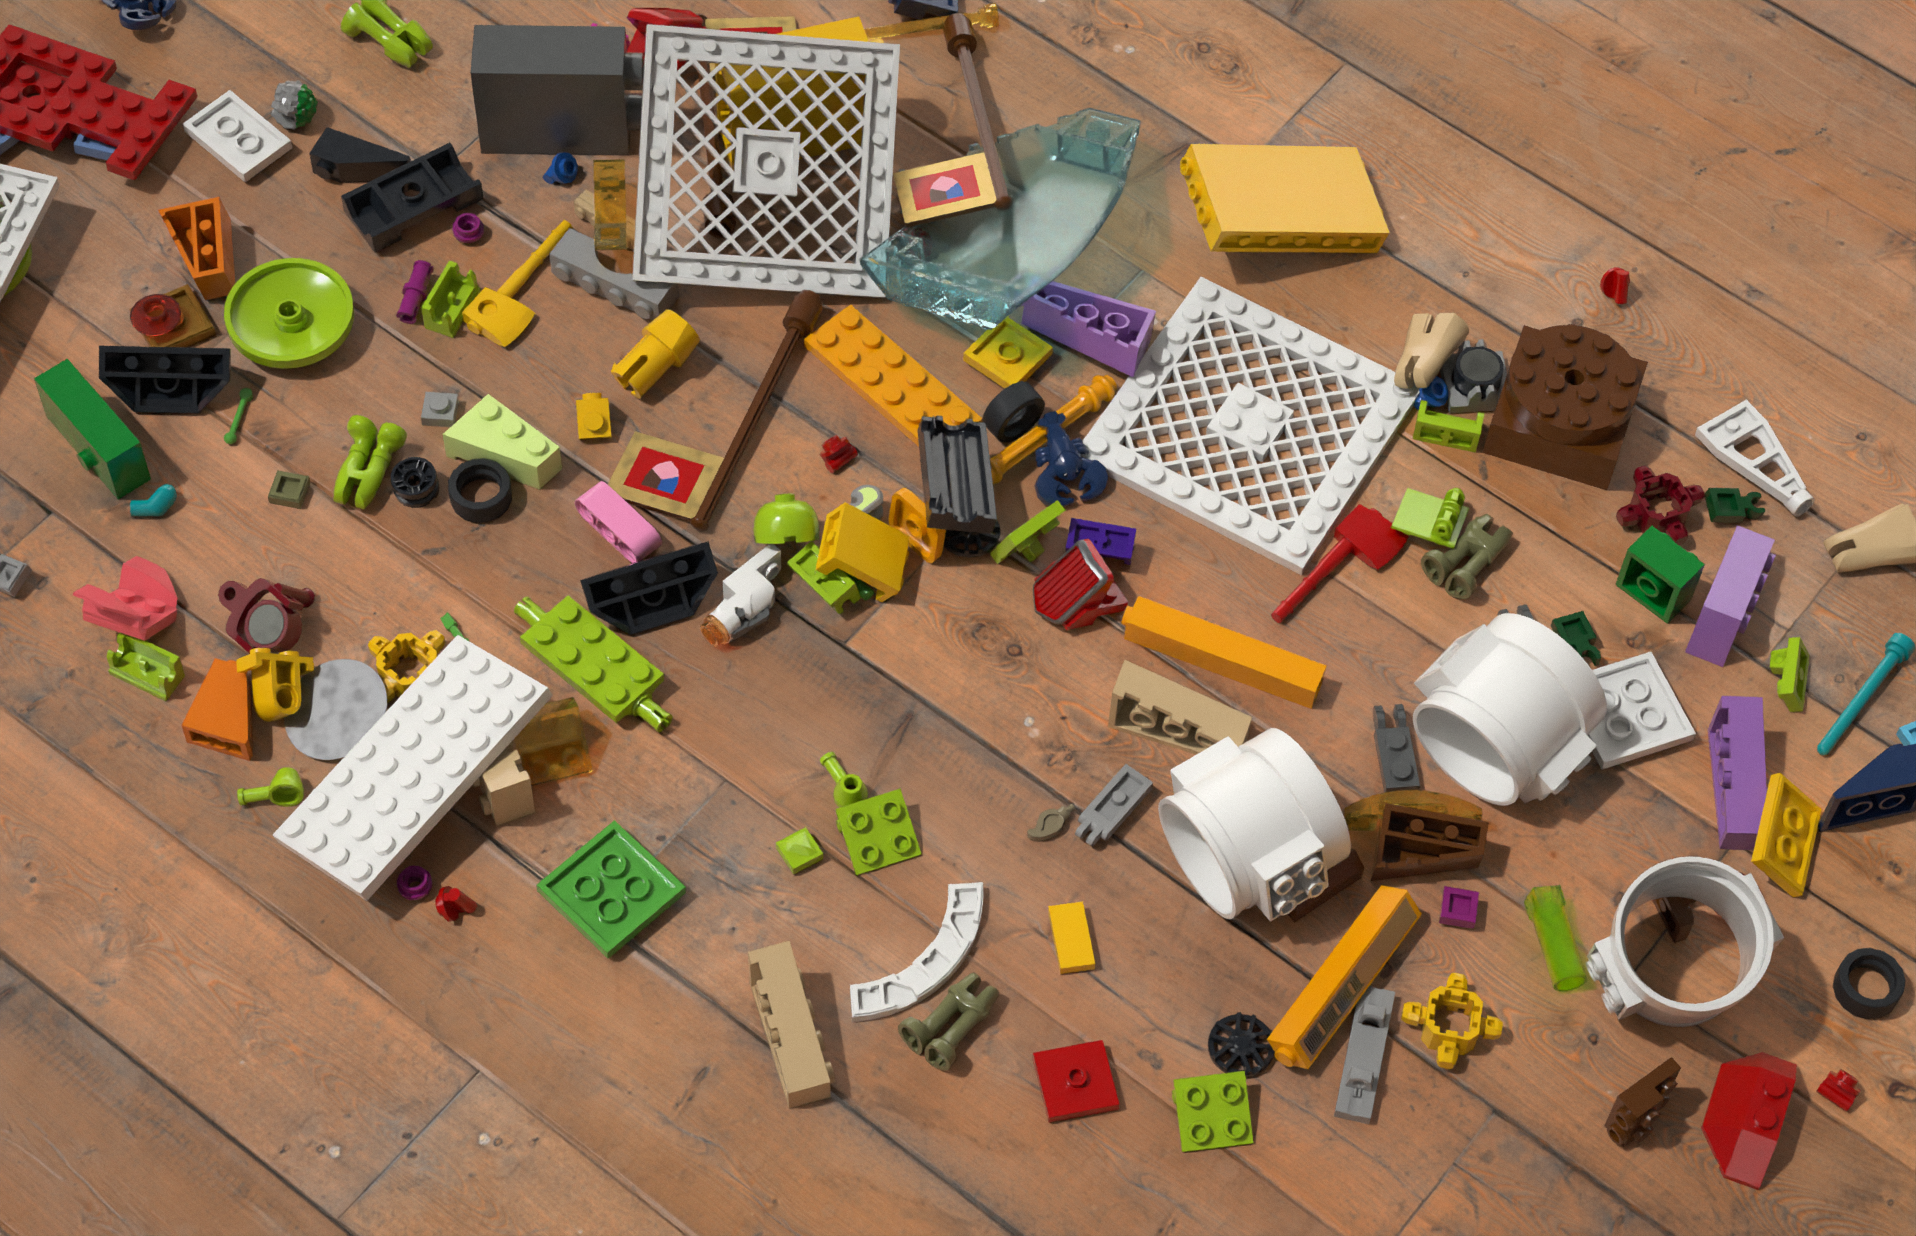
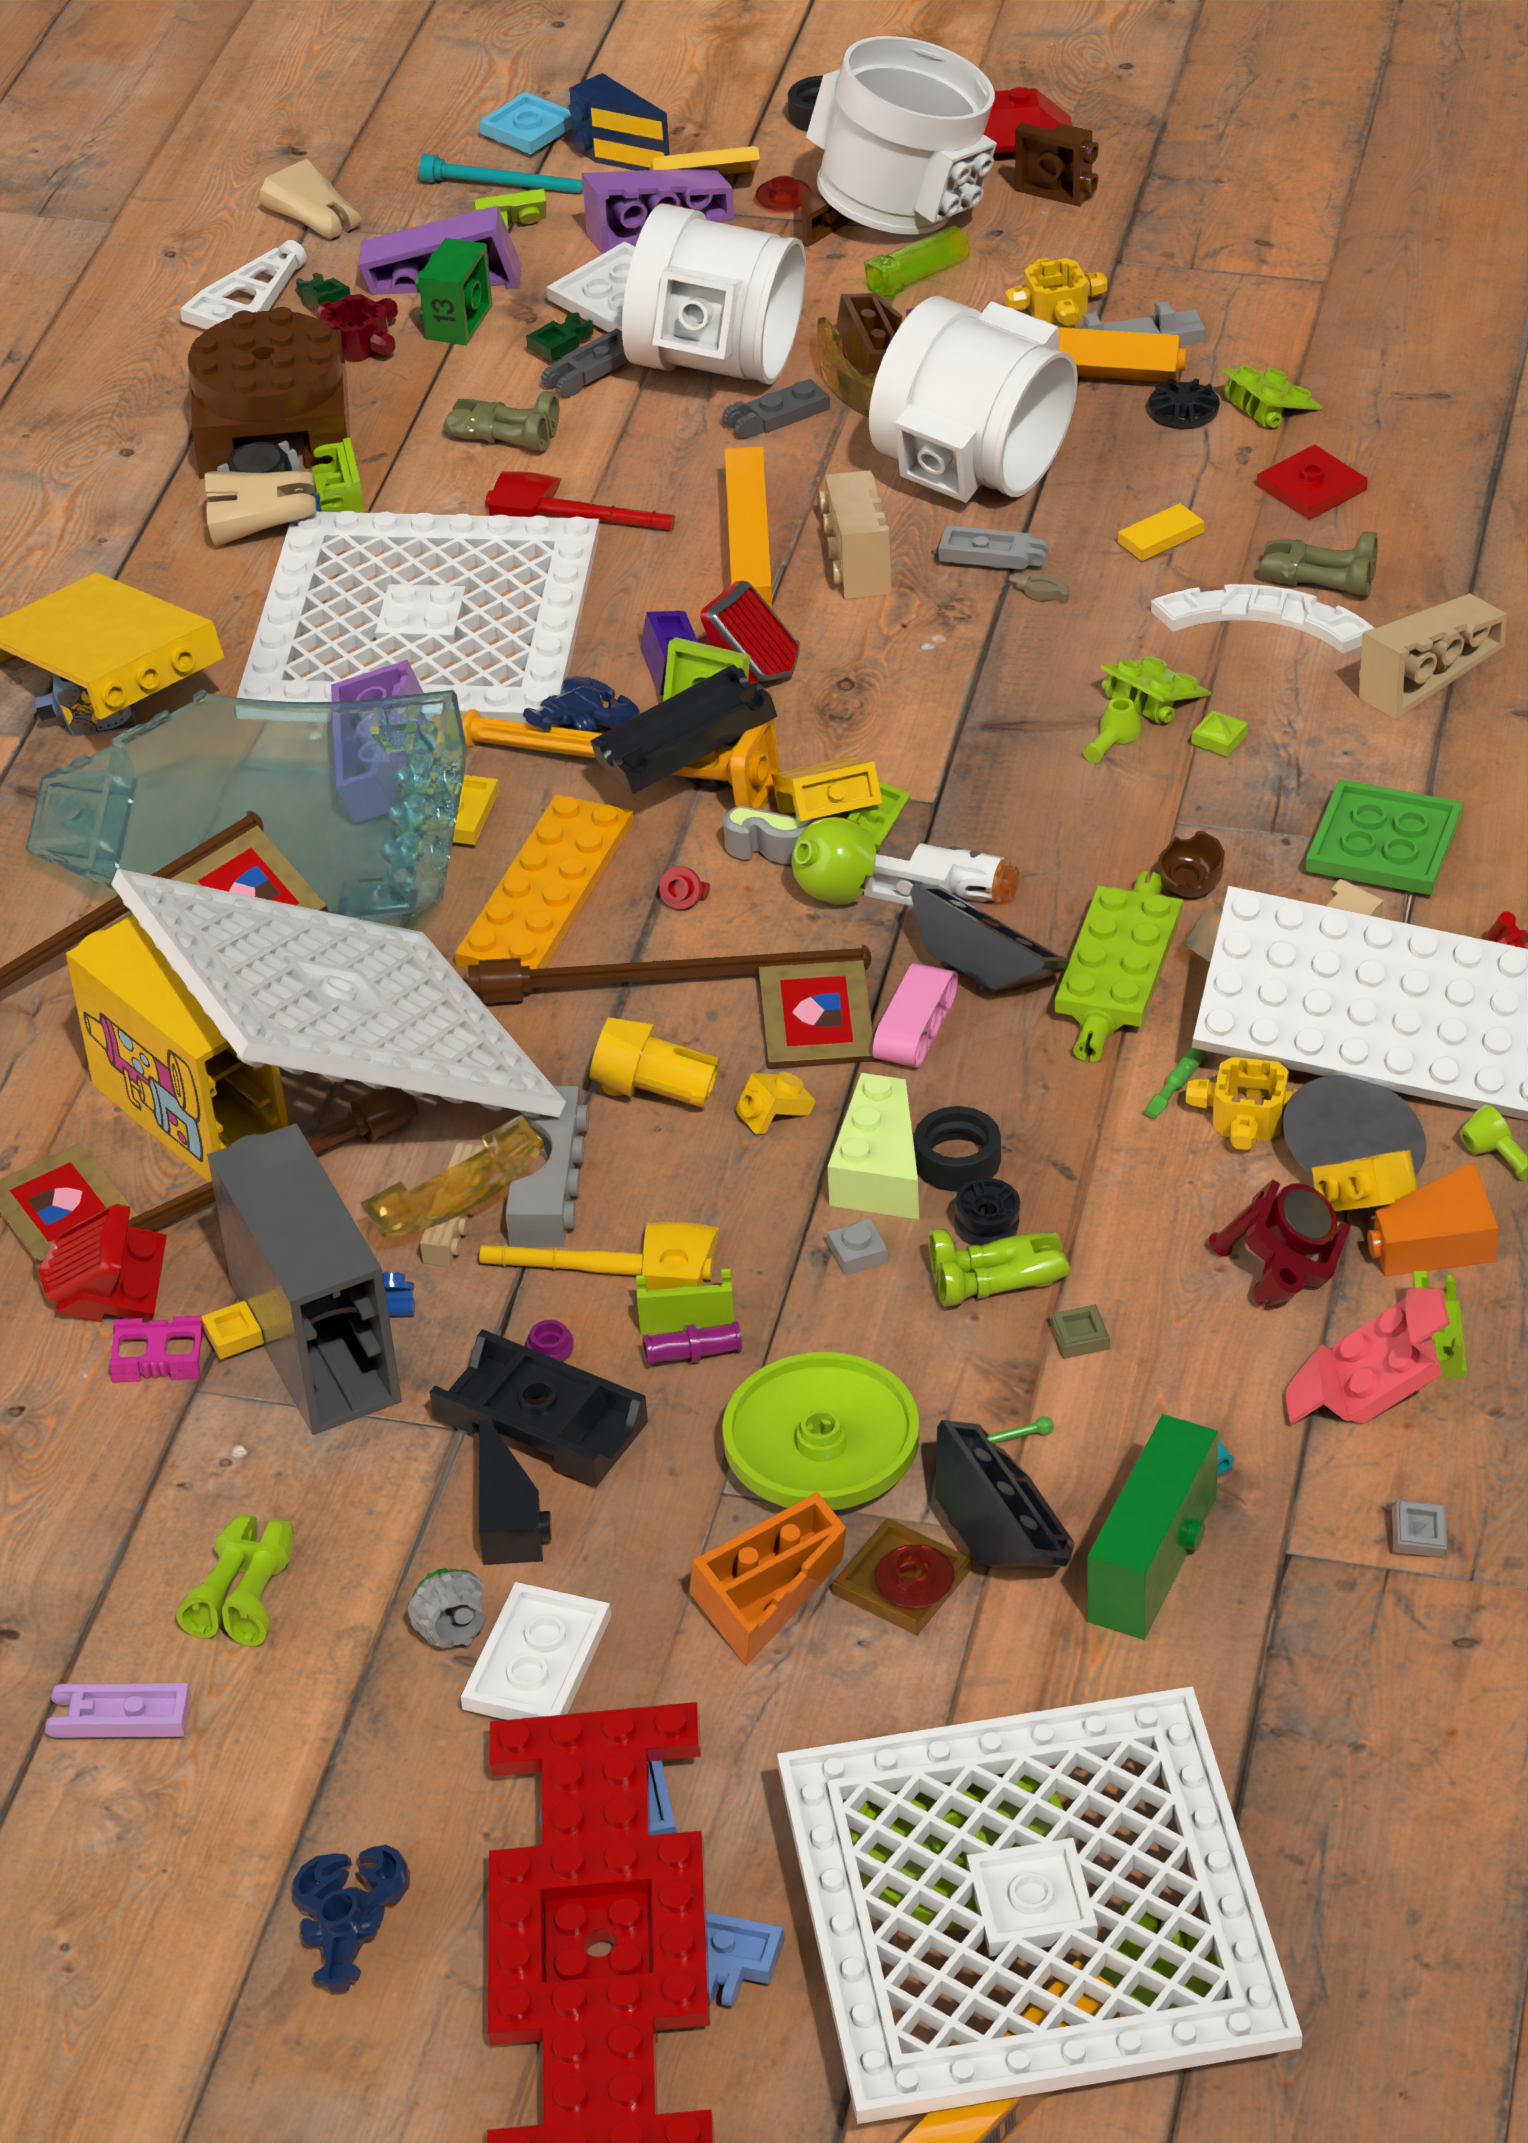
camera: 110 degrees left, 15 degrees down
black tyre [982,381,1045,443] -> none
lime hinge [1391,488,1469,549] -> none
red plate [1600,267,1630,304] -> none
none -> reddish brown hair [1157,831,1225,897]

